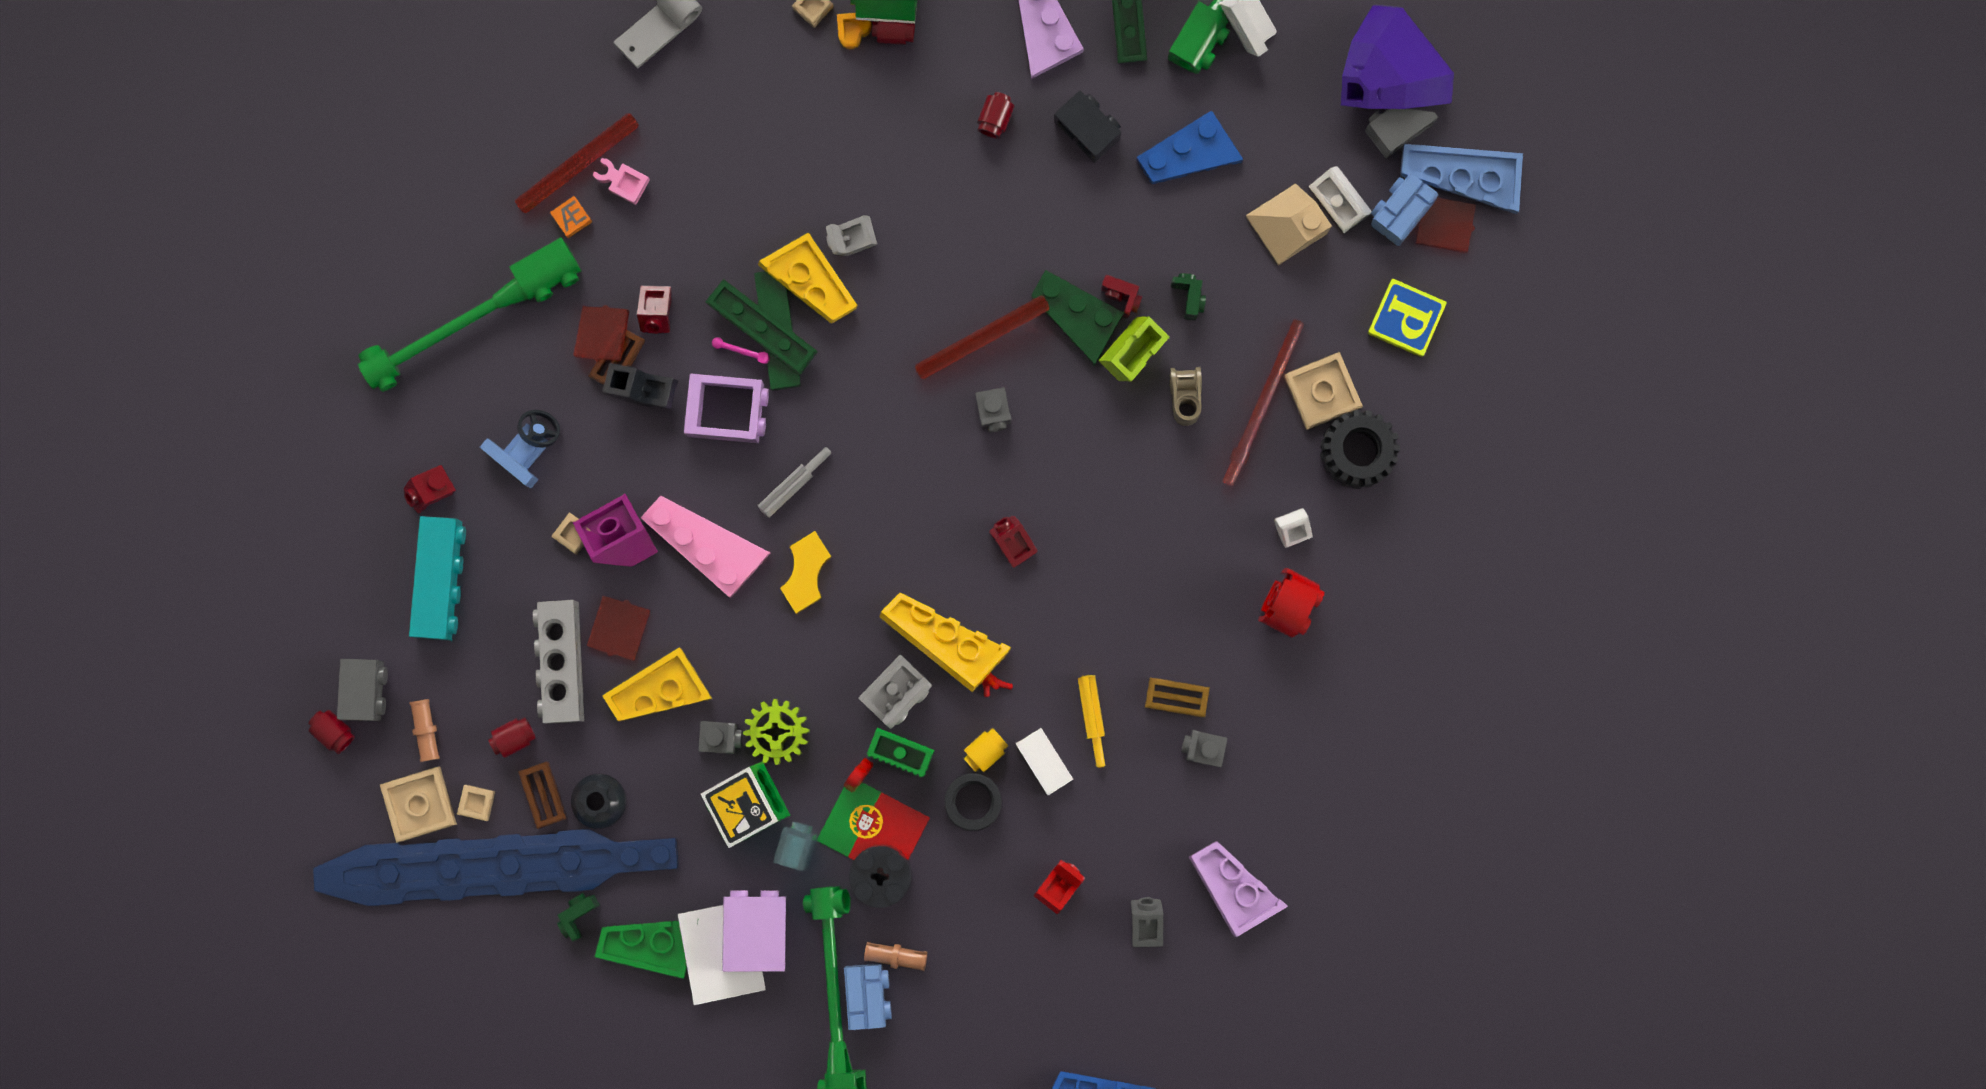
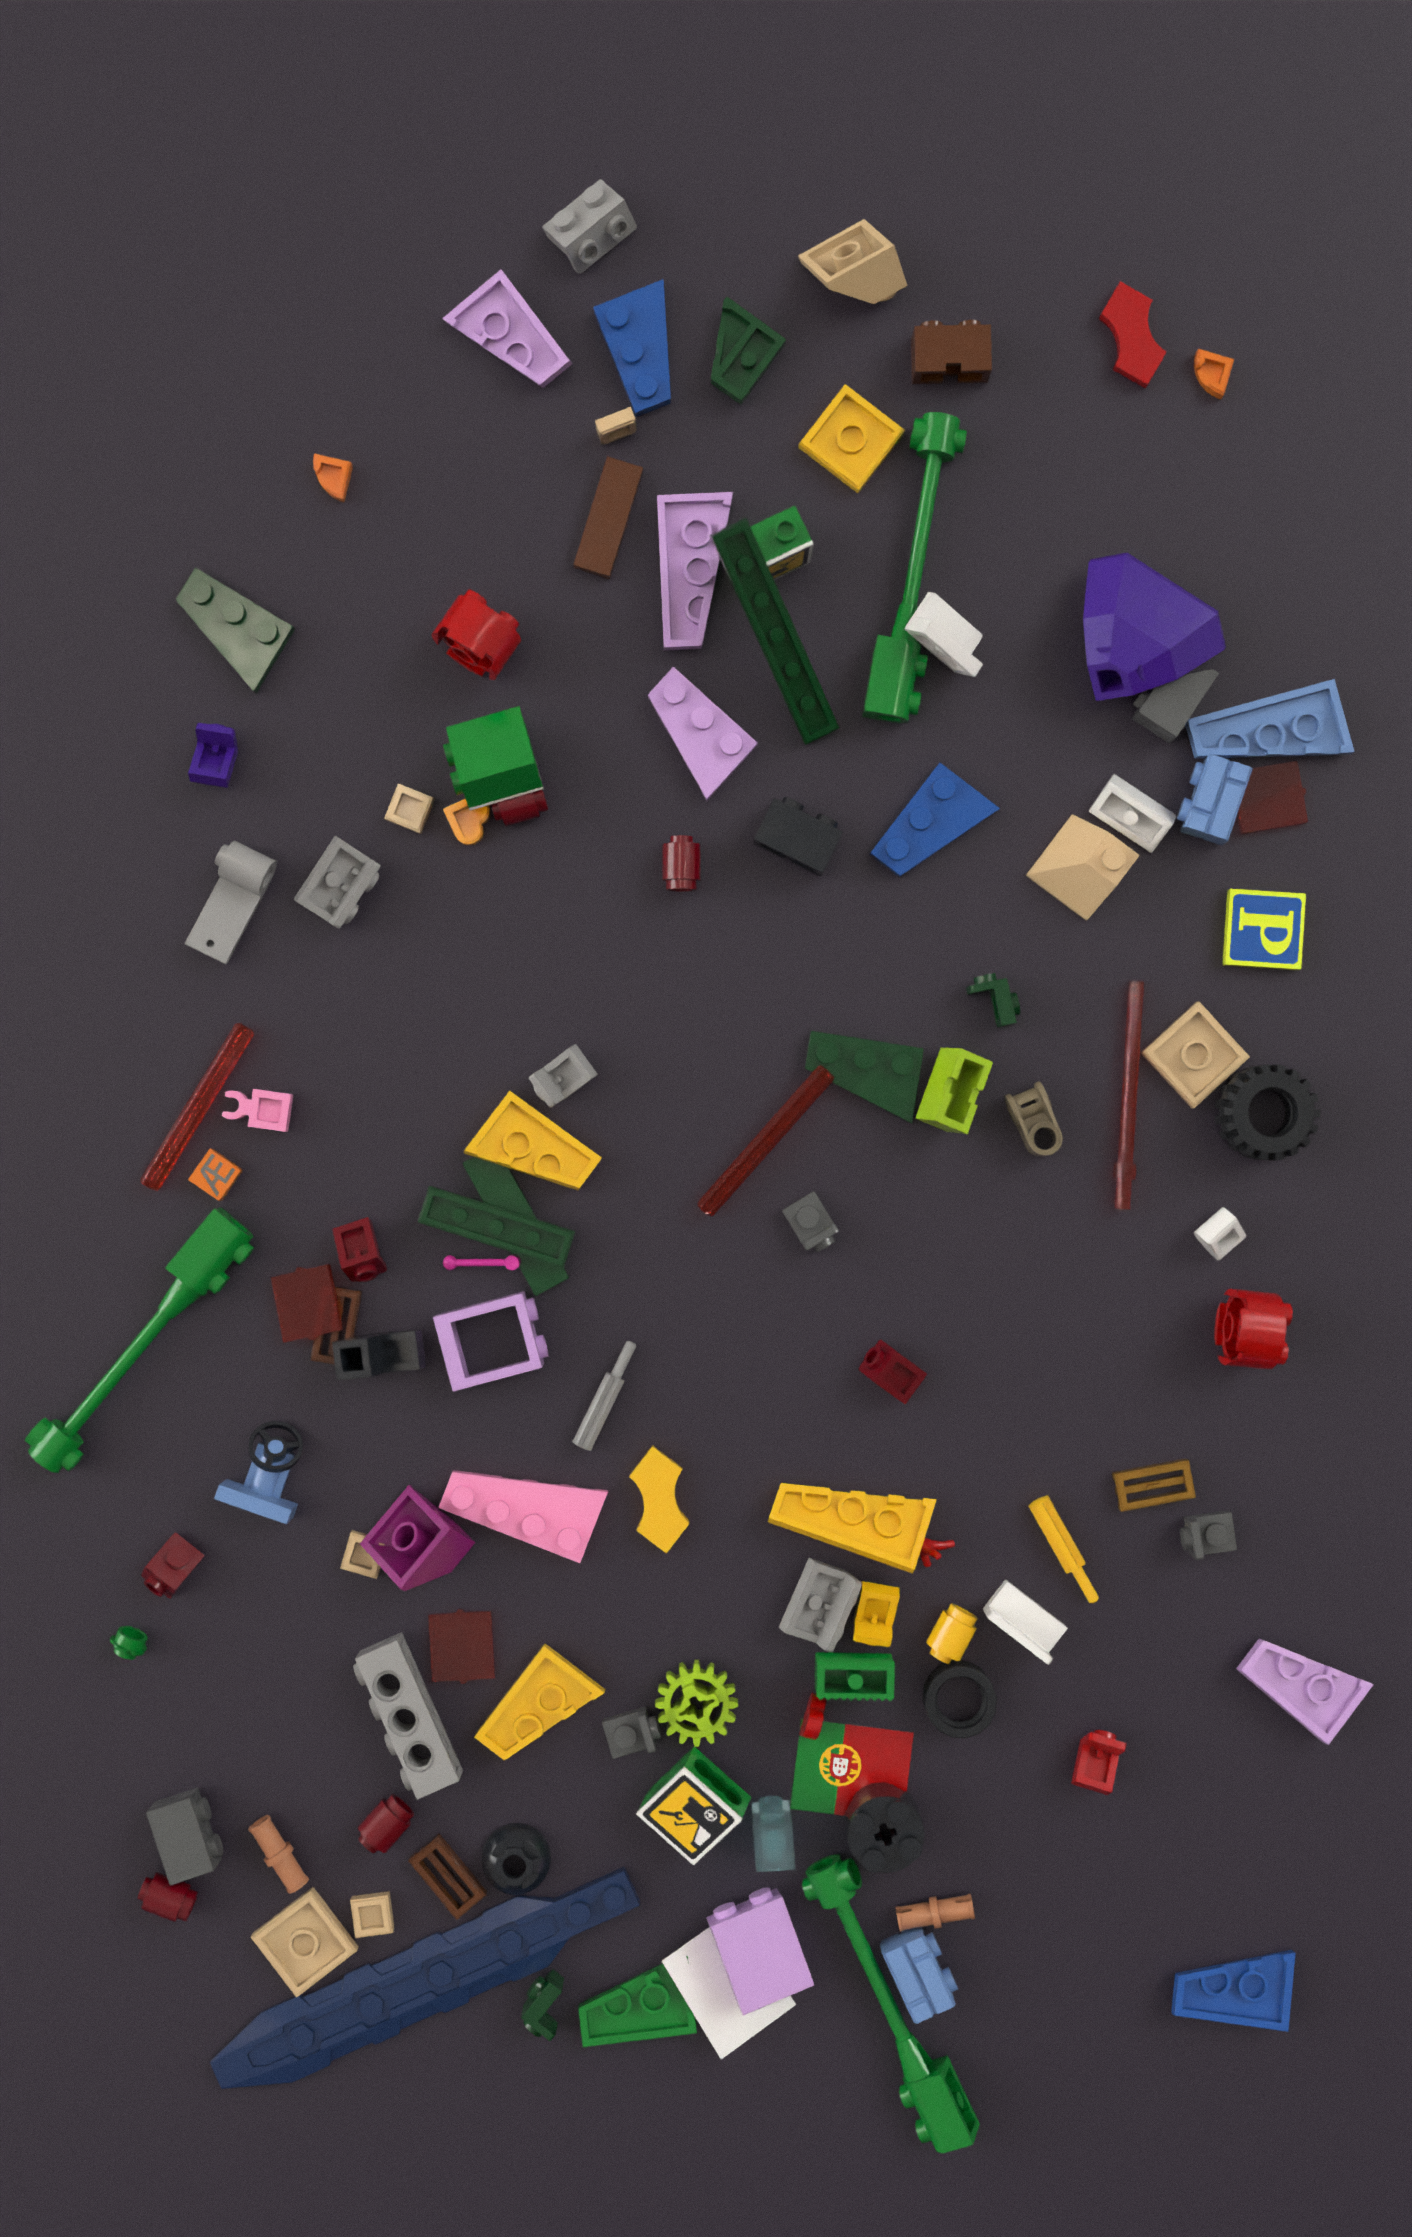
camera: 25 degrees left, 5 degrees up
teal brick [409,516,466,641] -> none
dark red bracket [1101,274,1143,319] -> none
dark grey bracket [1131,897,1163,947] -> none
none -> green plate [110,1626,148,1660]
none -> light grey bracket [294,836,381,929]
none -> yellow bracket [853,1581,900,1647]

